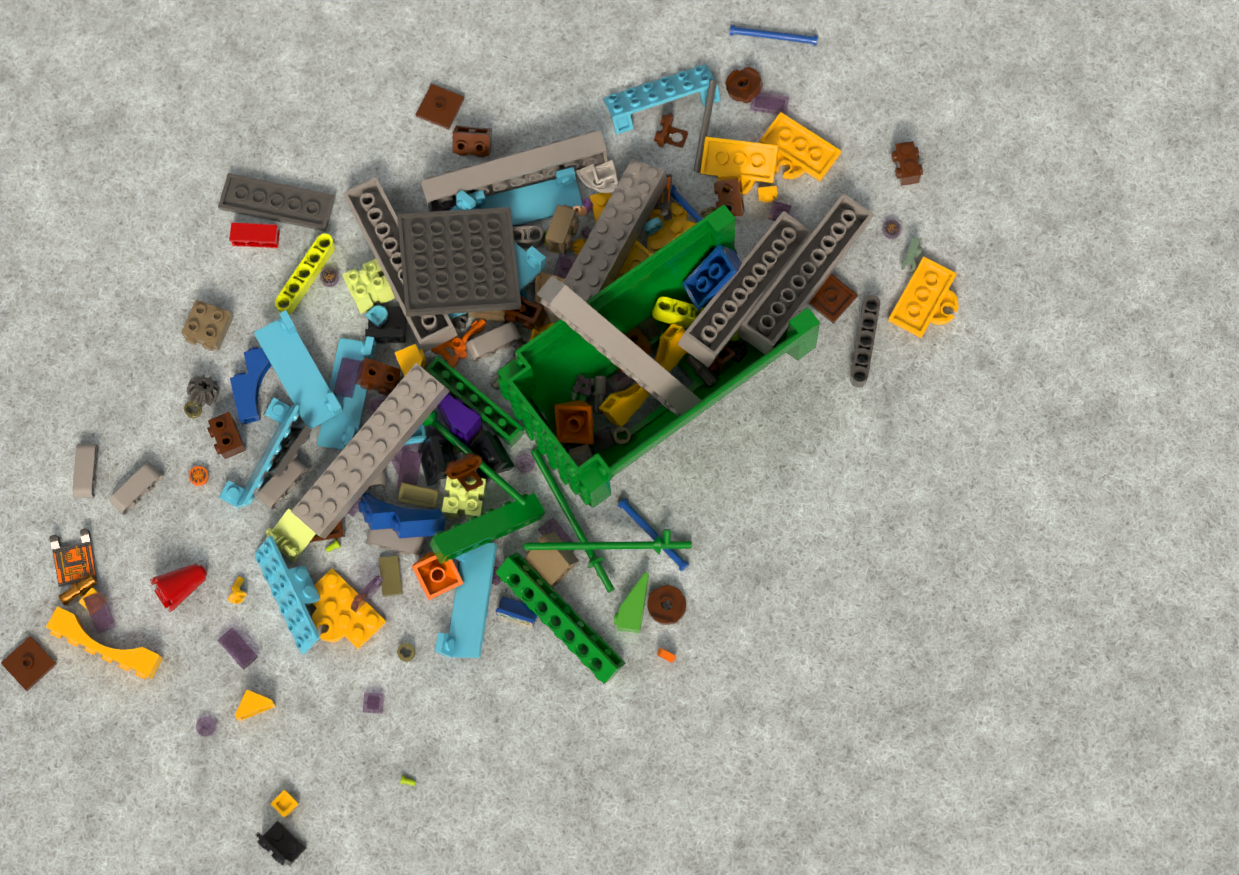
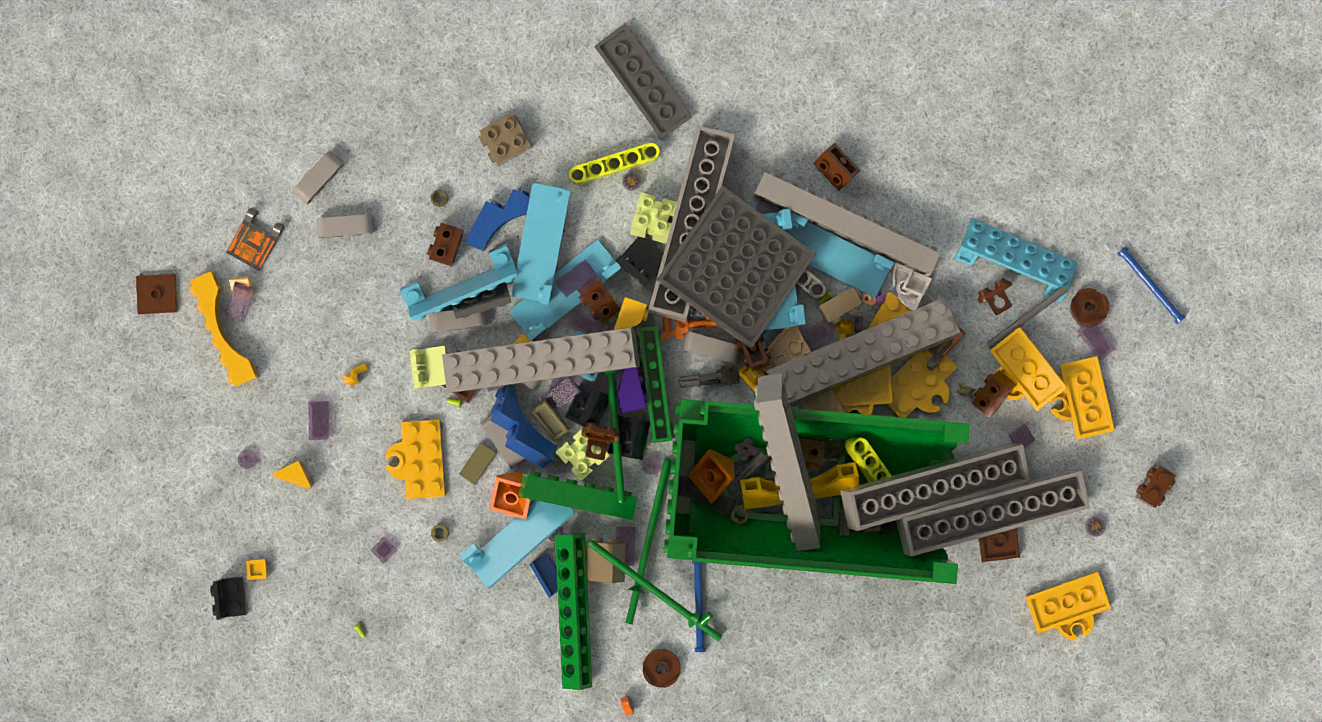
camera: 35 degrees right, 15 degrees up
pearl gold pin [58,574,98,606] -> none
red cone [150,563,207,612] -> none
dark grey gear [186,374,220,407] -> none
orange tile [189,466,209,486] -> none
red piece [229,222,280,248] -> none
medium azure bracket [255,536,320,655] -> none
tile [351,575,384,613] -> none
medium azure tile [365,305,388,328] -> none
reddish brown plate [416,84,465,130] -> none
light grey brick [568,444,593,467] -> none
bright green slope [613,572,649,634] -> none
medium azure tile [644,217,664,236] -> none
blue bar [671,184,704,223] -> none
blue slope [682,244,742,311] -> none
yellow plate [758,186,777,203] -> none
dark grey beam [850,295,881,387] -> none
sand green plate [901,237,922,273] -> none

